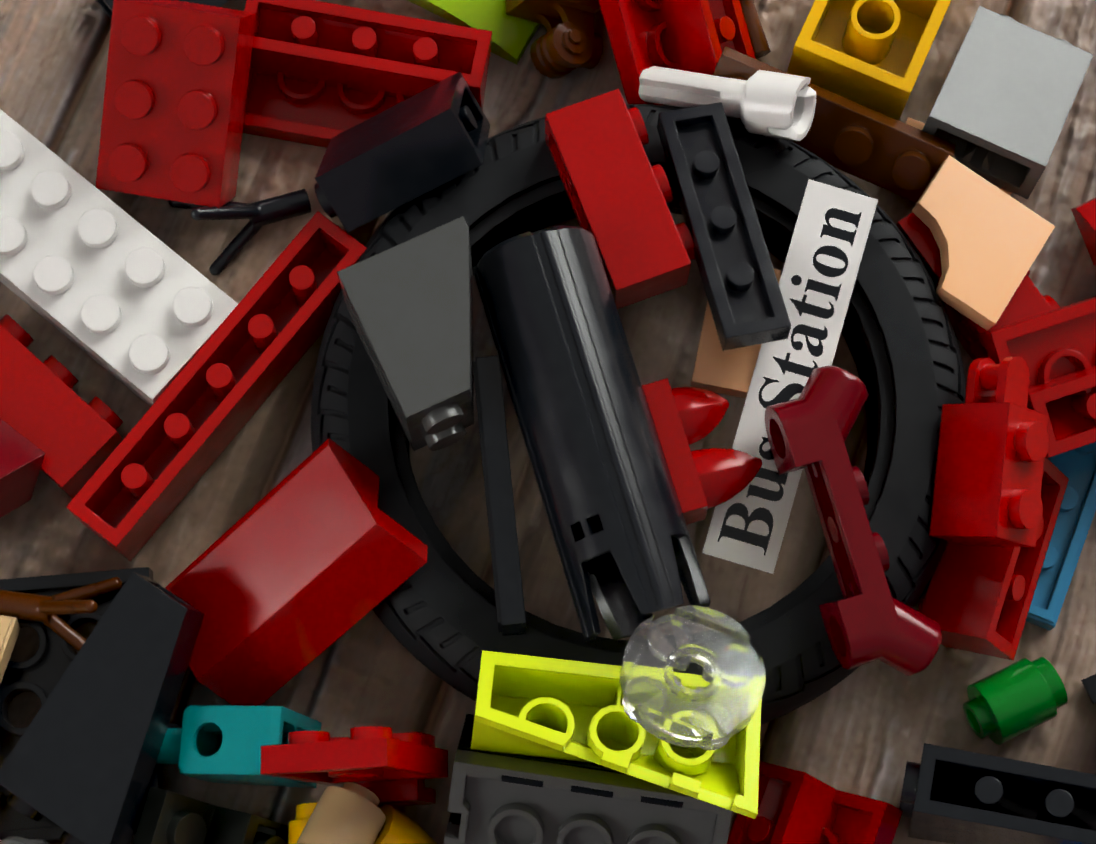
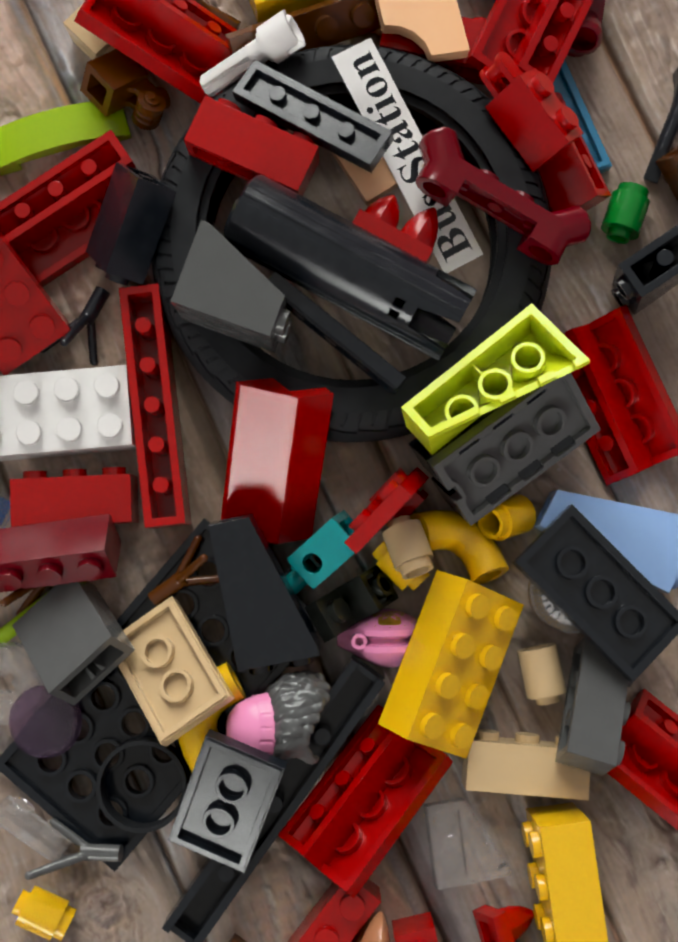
camera: 45 degrees left, 10 degrees up
clear plate [620,605,766,750] -> none

